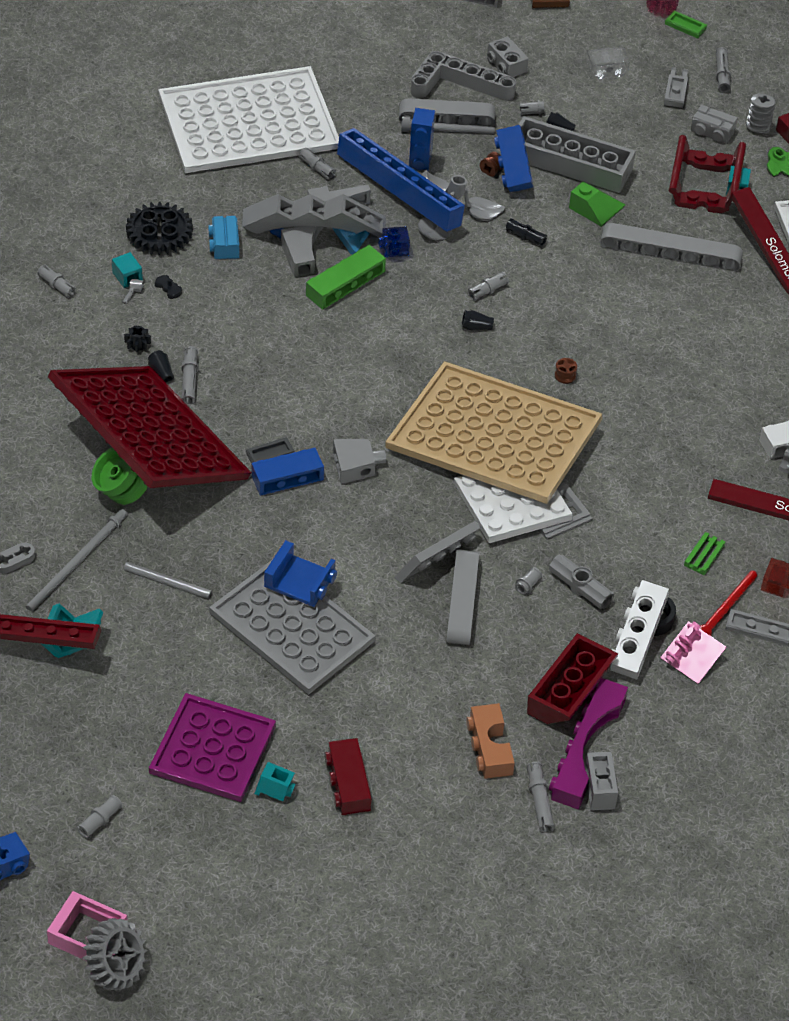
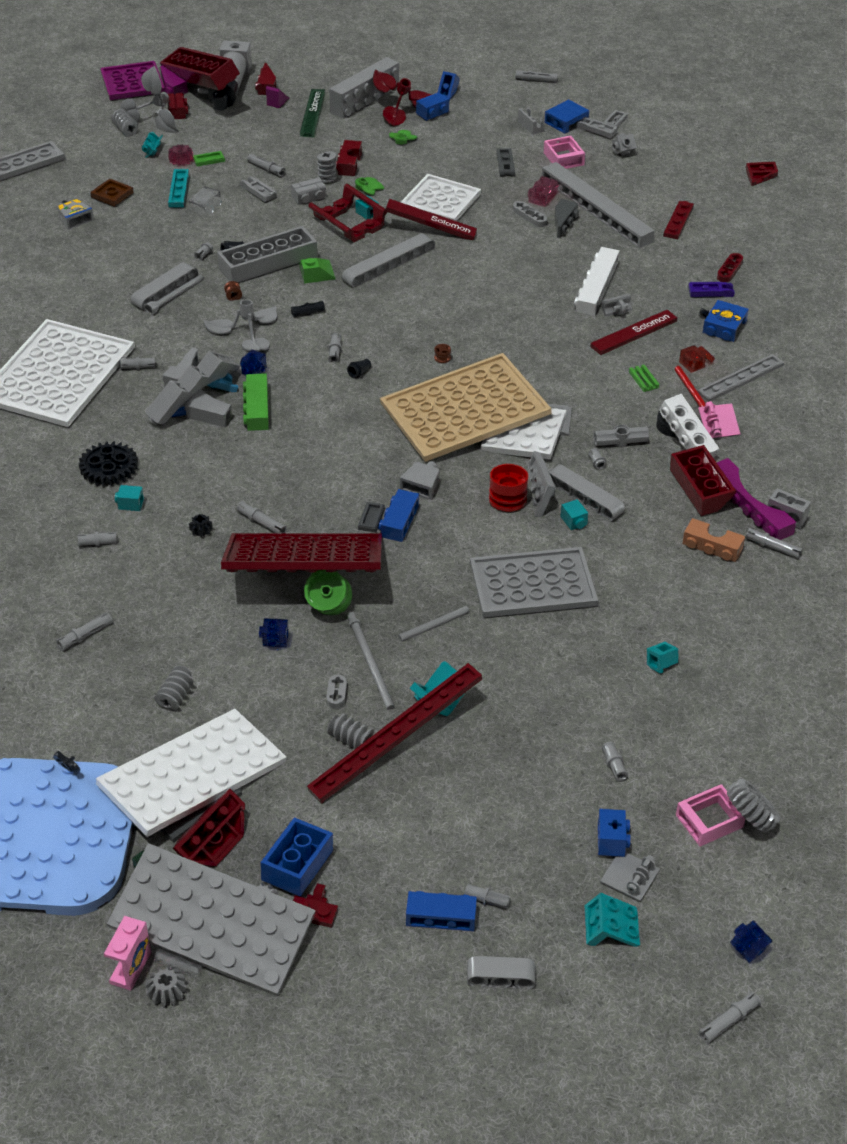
camera: 50 degrees left, 5 degrees down
light grey hand [122,279,143,304] -> none
black cone [148,350,174,382] -> none
magenta plate [149,693,276,802] -> none
black piece [154,275,182,299] -> none
dark azure brick [208,216,239,259] -> none
blue panel [264,540,337,607] -> none
dark red brick [324,738,372,815] -> none
blue brick [337,128,465,232] -> none
blue brick [409,108,435,170] -> none
light grey beam [411,51,516,101] -> none
light grey brick [487,36,529,77] -> none
blue brick [494,125,534,192] -> none
none -> teal plate [168,169,189,207]
none -> clear blue brick [259,618,289,648]
none -> red wheel [489,464,528,512]
none -> teal brick [560,499,588,530]

